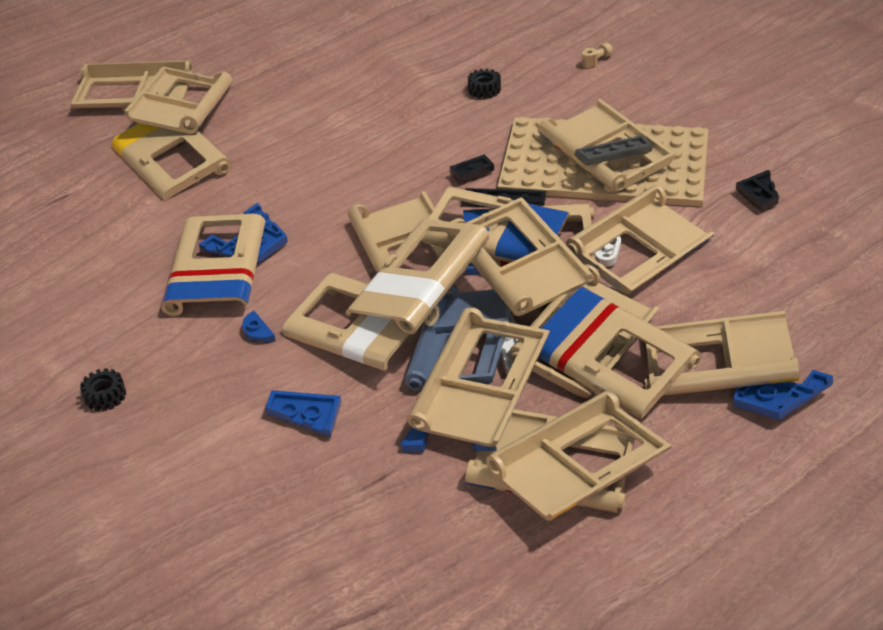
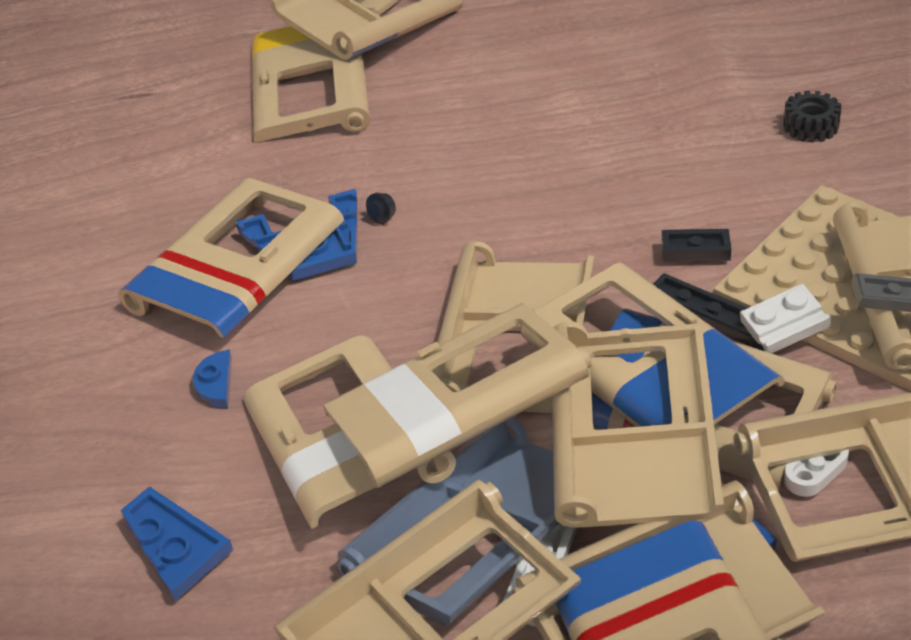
camera: 30 degrees right, 0 degrees up
none -> black plate [366,192,396,224]
none -> white plate [740,284,831,354]

